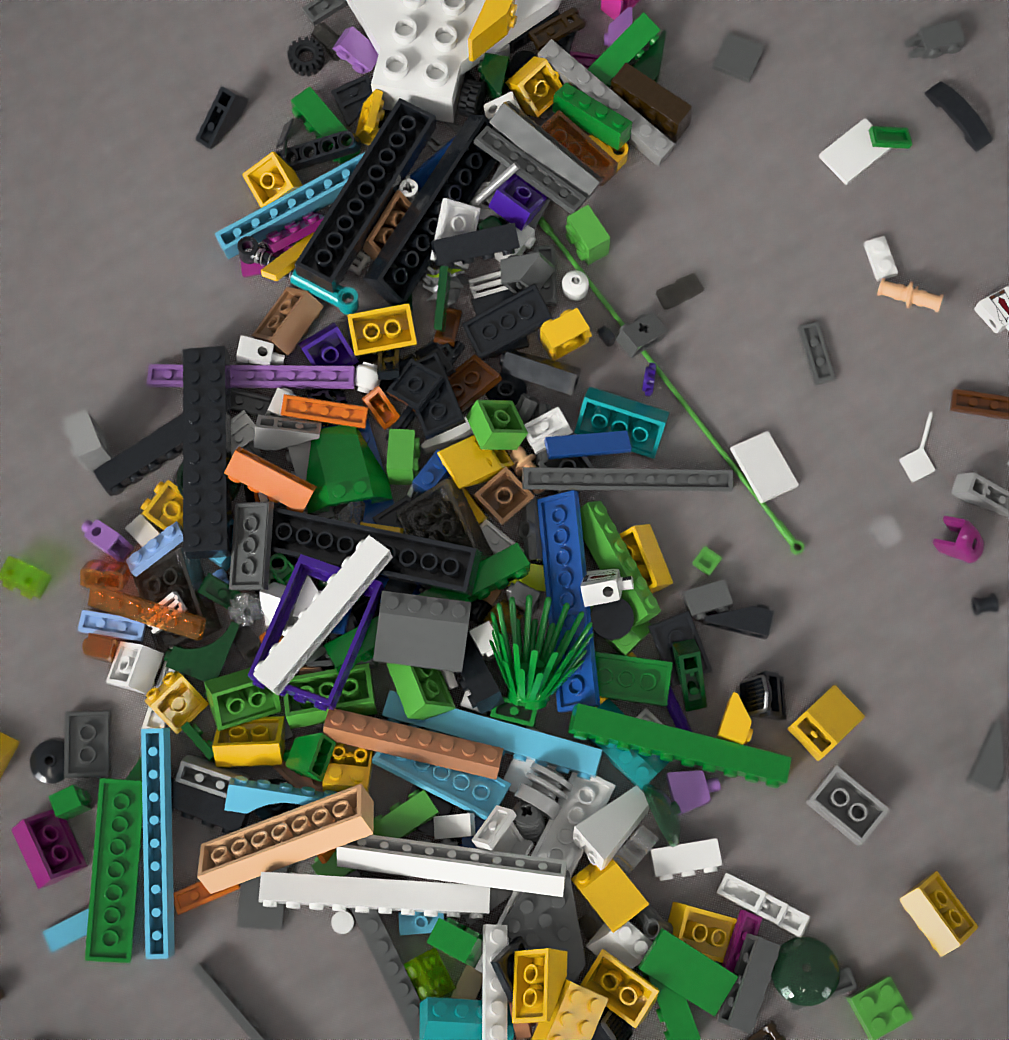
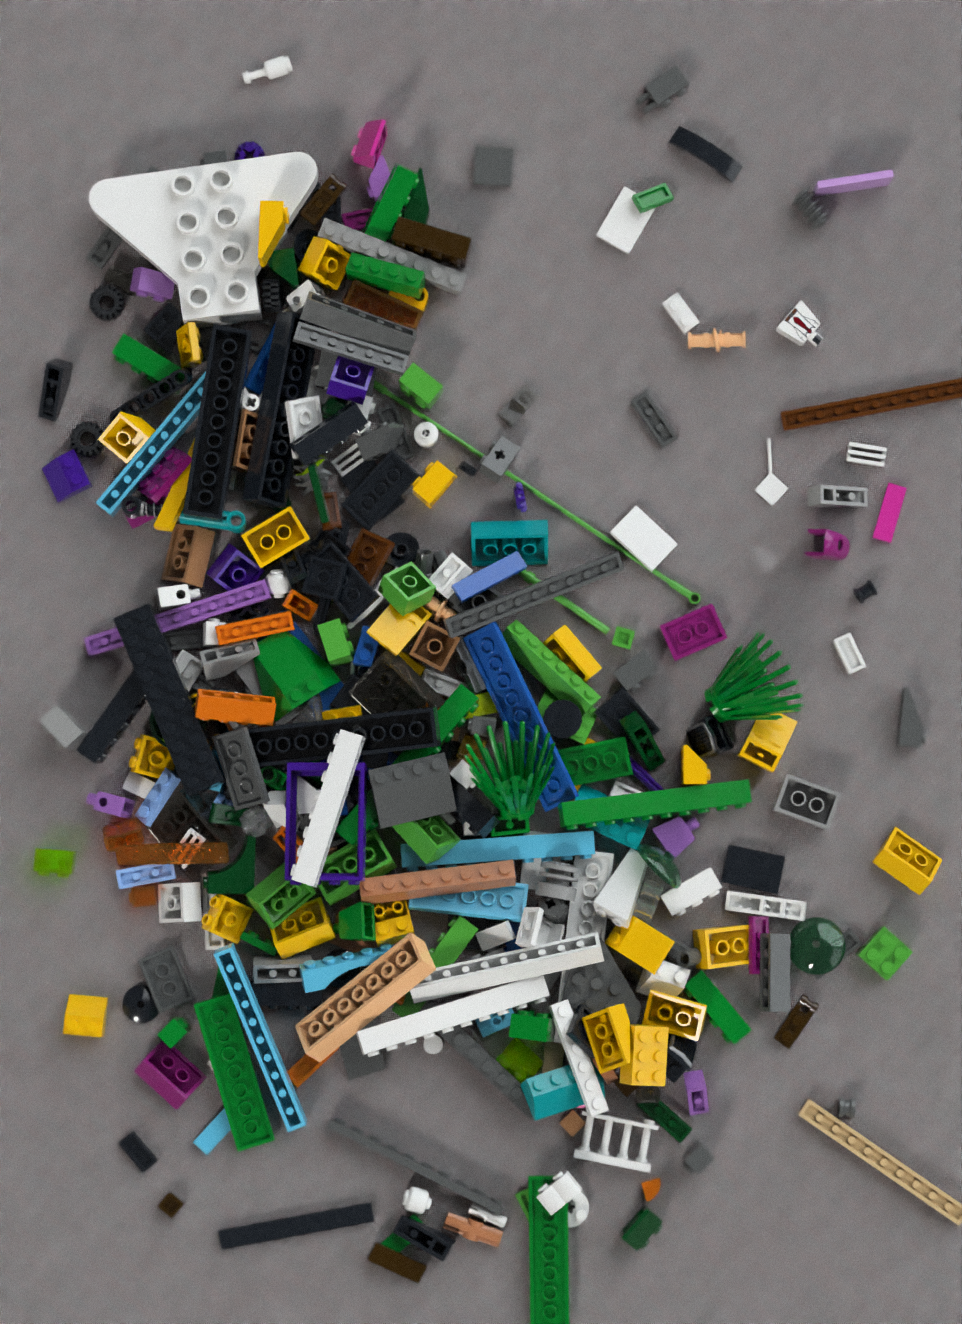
camera: 25 degrees left, 10 degrees up
black piece [276,118,294,159] -> none
light grey bar [471,162,520,207] -> none
black slope [499,349,581,395] -> none
white torso [580,569,634,607] -> none
green tile [638,928,738,1017] -> none
black slope [703,604,774,640] -> none
none -> dark purple slope [42,449,93,503]
none -> black tyre [70,421,105,457]
none -> bright green bar [518,570,610,634]
none -> magenta plate [659,603,727,662]
none -> green plant [704,631,804,723]
none -> black tile [721,844,785,894]
none -> white tile [832,632,867,675]

